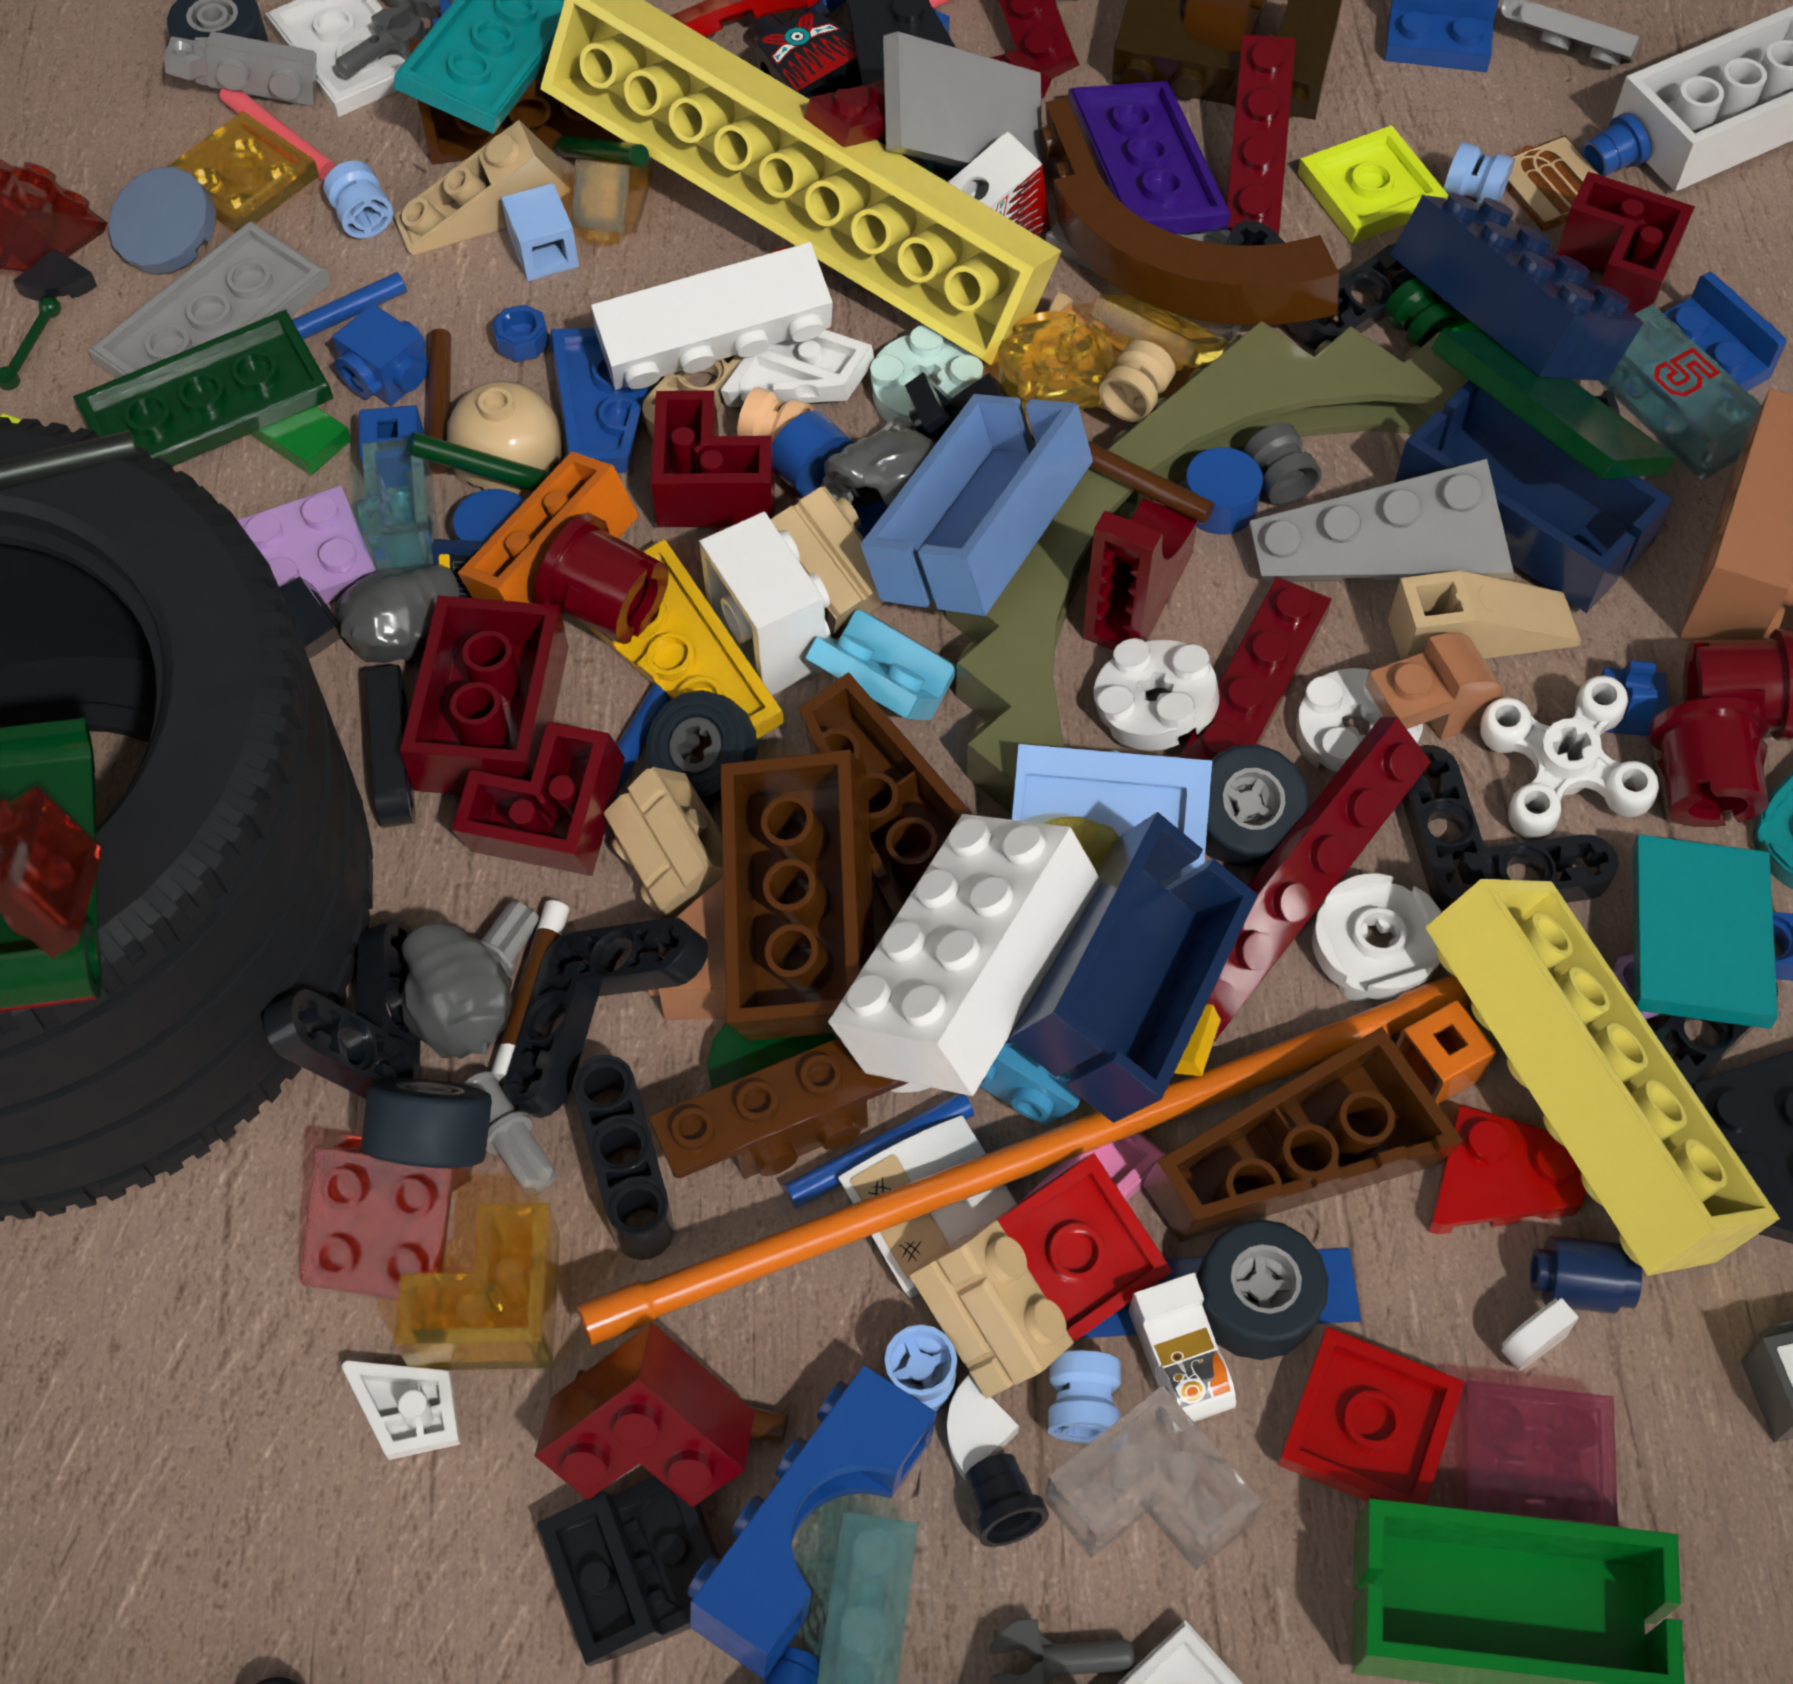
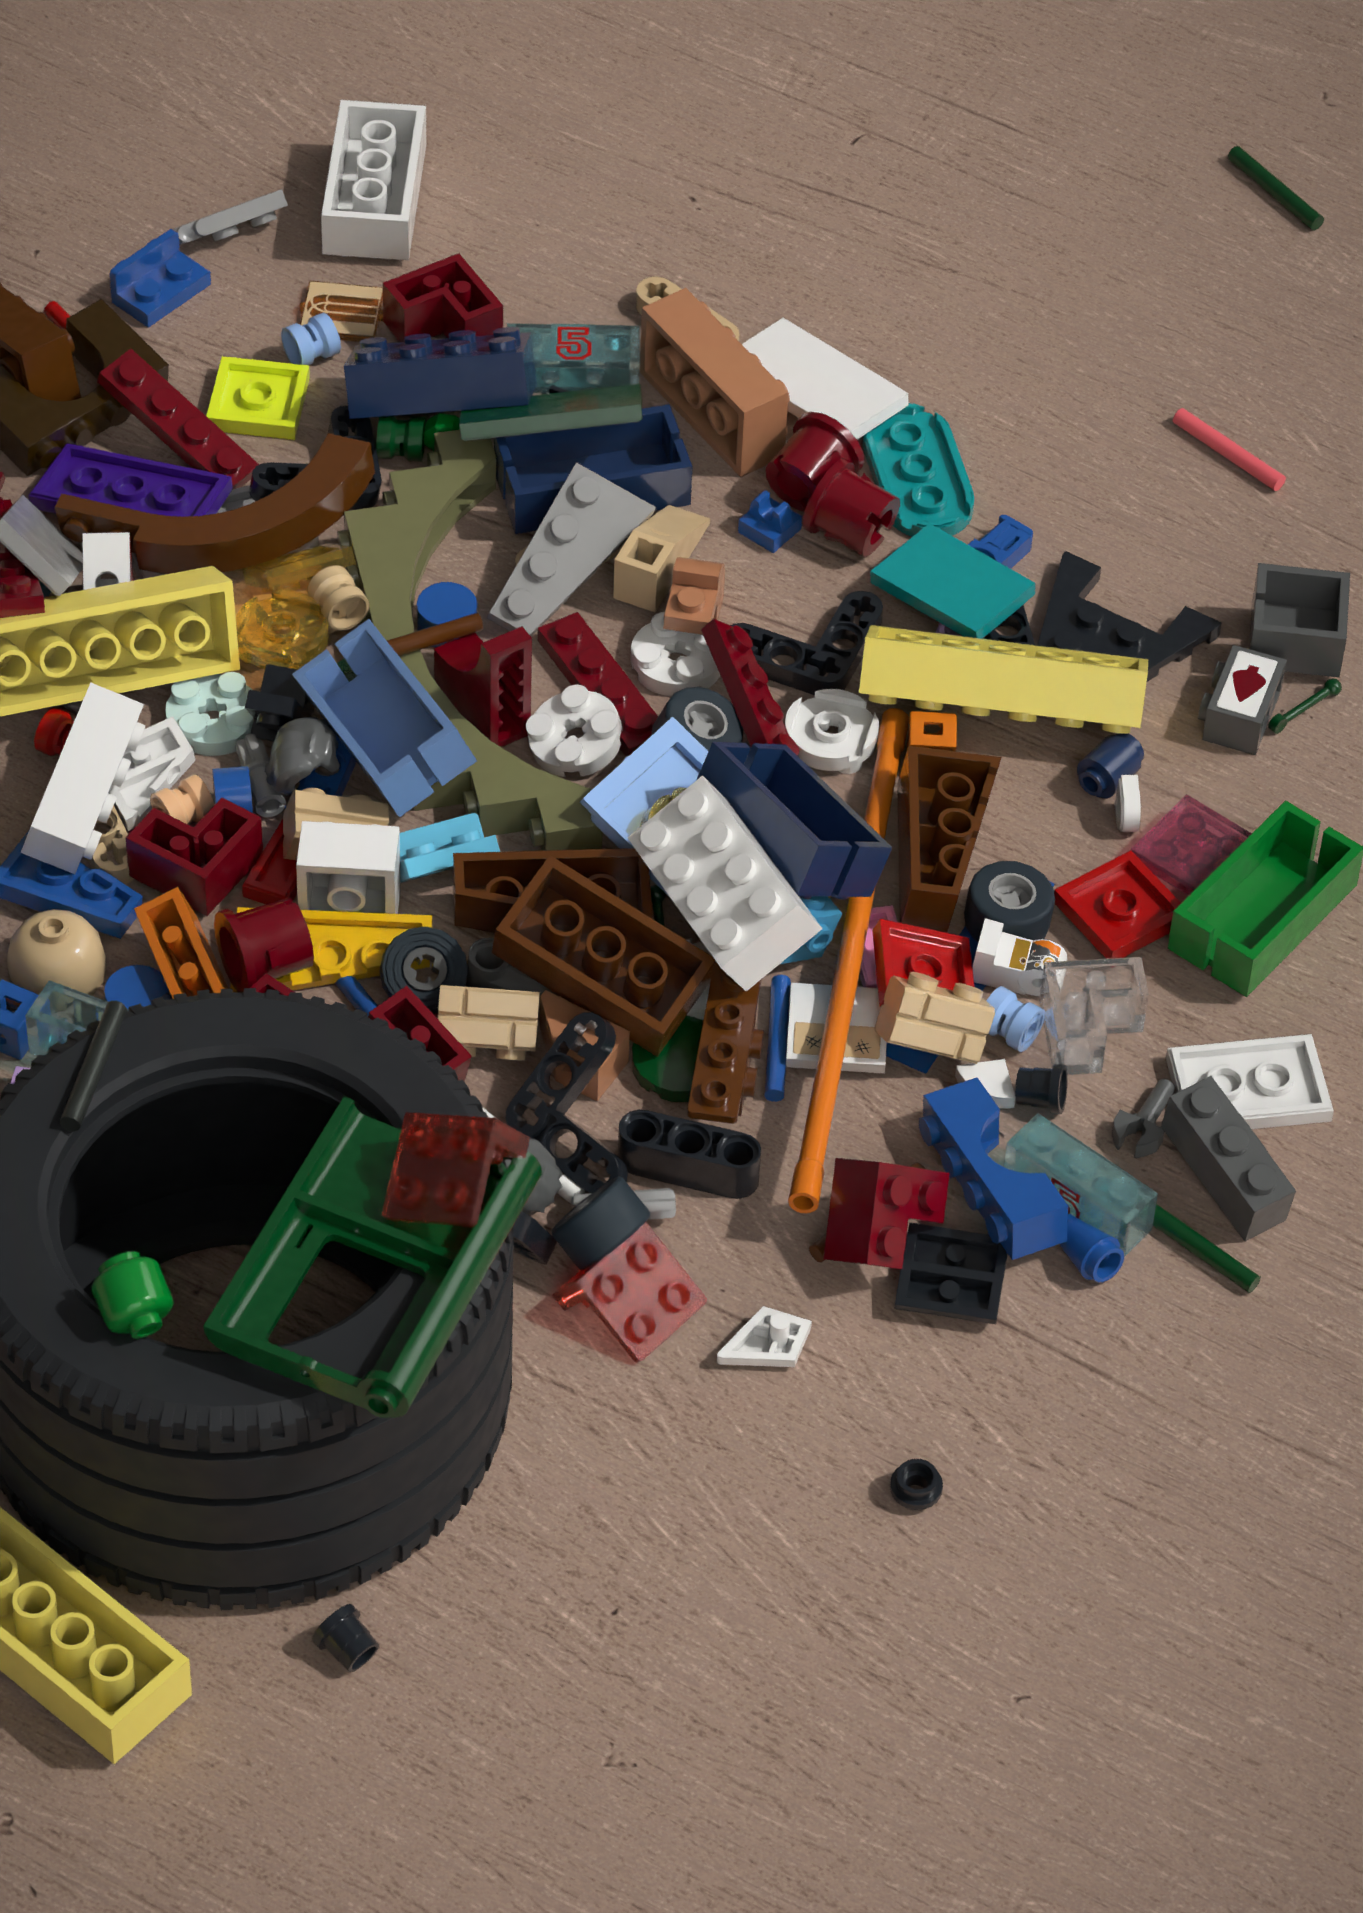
camera: 60 degrees left, 10 degrees down
clear yellow brick [394,1203,560,1370] -> none
dark green bar [406,431,552,491] -> none
light blue wheel [884,1324,957,1412] -> none
dark grey wheel [1244,423,1322,505] -> none
red wing [1428,1105,1586,1234] -> none
white gear [1480,675,1659,839] -> none
blue piece [1582,112,1651,177] -> none
blue bracket [1644,271,1787,407] -> none

